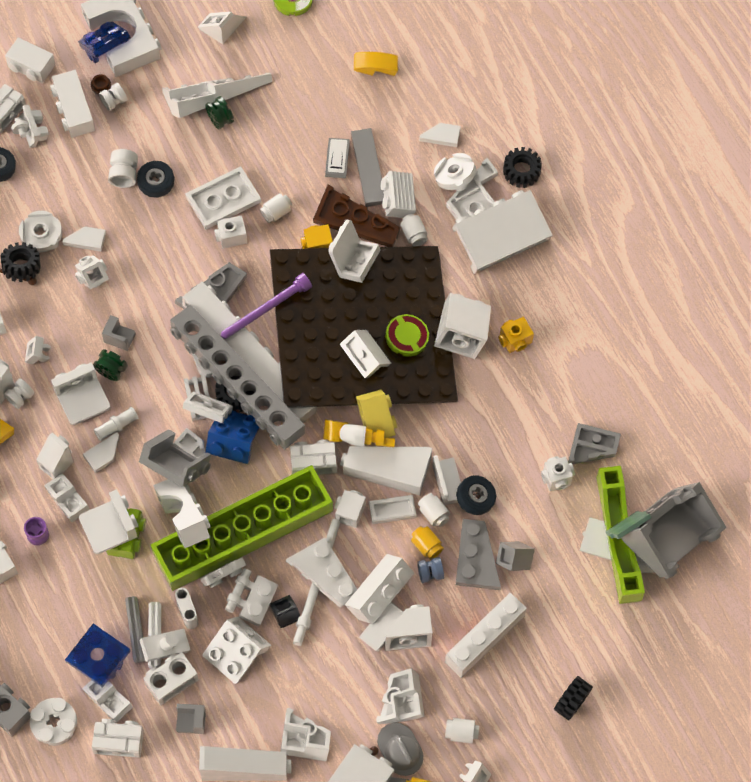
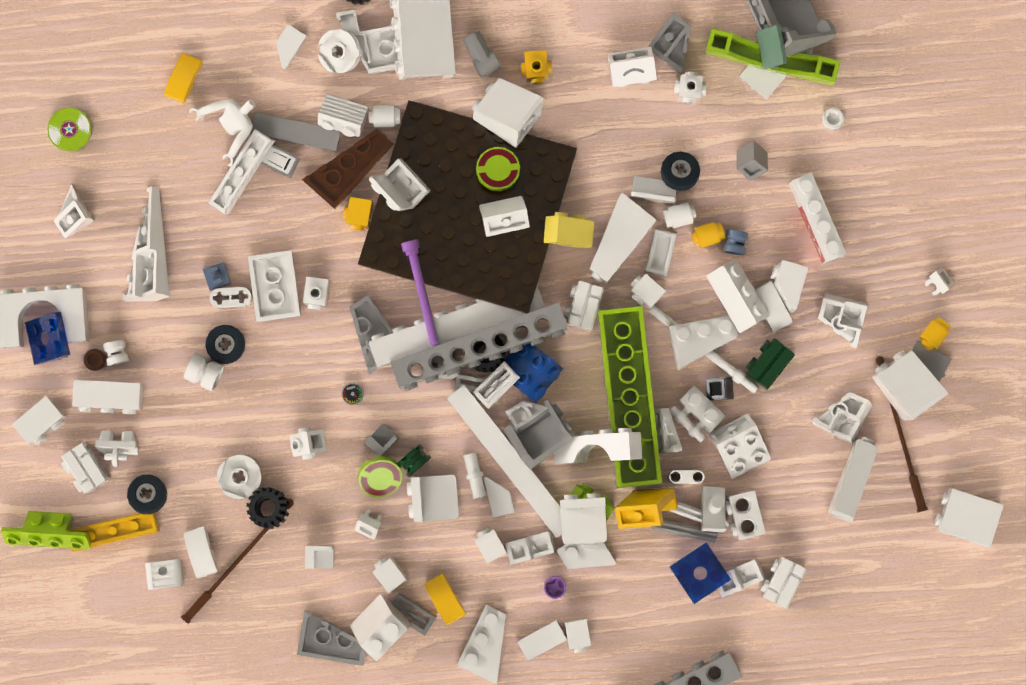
camera: 60 degrees left, 20 degrees up
white wheel [4,378,35,409] -> none
white plate [30,698,77,746] -> none
white tile [62,226,106,252] -> none
light grey panel [176,704,206,734] -> none
dark green wheel [205,96,234,129] -> none
white brick [260,193,292,223] -> none
yellow piece [323,419,395,447] -> none
light grey piece [377,723,424,776] -> none
white brick [445,718,479,744] -> none
light grey wing [456,519,501,590] -> none
black tyre [554,676,593,721] -> none
none -> white piece [189,99,256,167]
none -> sand blue tile [203,262,231,291]
none -> white tile [208,129,274,215]
none -> white beam [209,287,252,309]
none -> black tile [342,383,364,405]
none -> lime tile [357,456,403,497]
none -> white tile [447,385,562,538]
none -> light grey piece [463,31,501,79]
none -> white wing [556,542,616,569]
none -> white brick [608,47,657,87]
none -> yellow panel [615,487,678,529]
none -> dark green brick [746,338,795,390]
none -> white tile [822,108,845,131]

